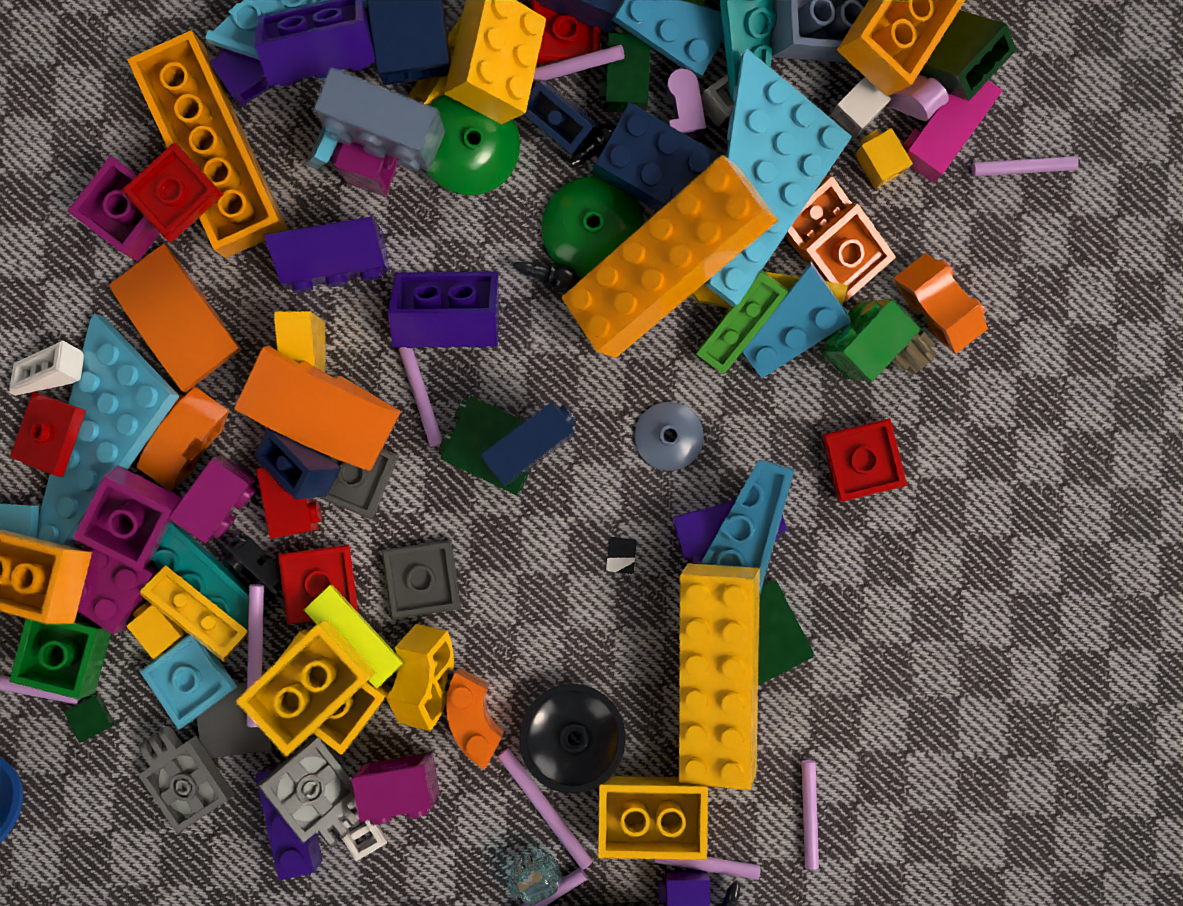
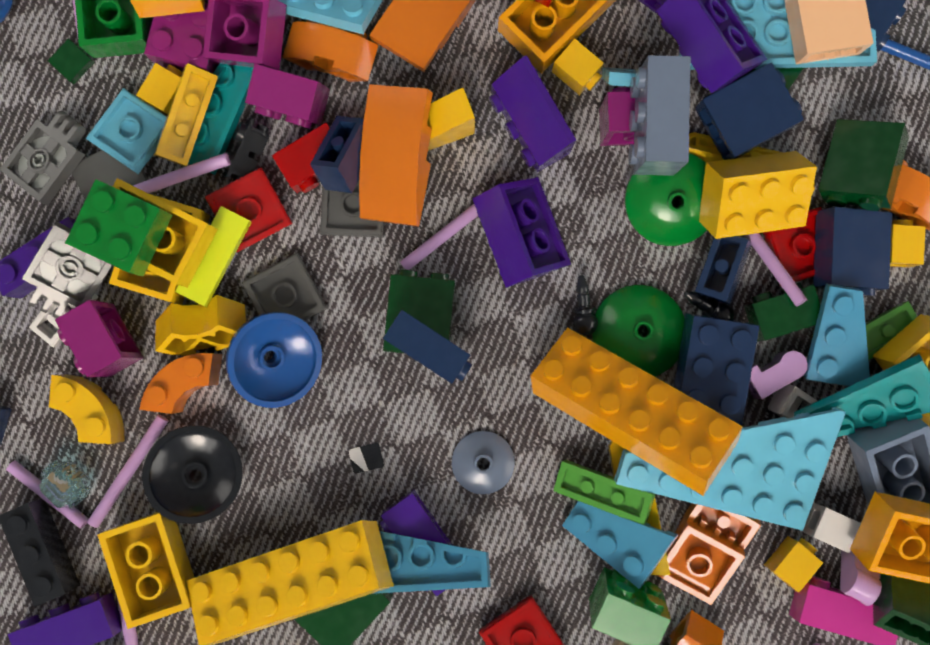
camera: 80 degrees right, 0 degrees up
none -> yellow brick [49,374,125,444]
none -> green brick [65,179,172,277]
none -> blue dish [226,312,322,408]
none -> yellow brick [551,39,604,96]

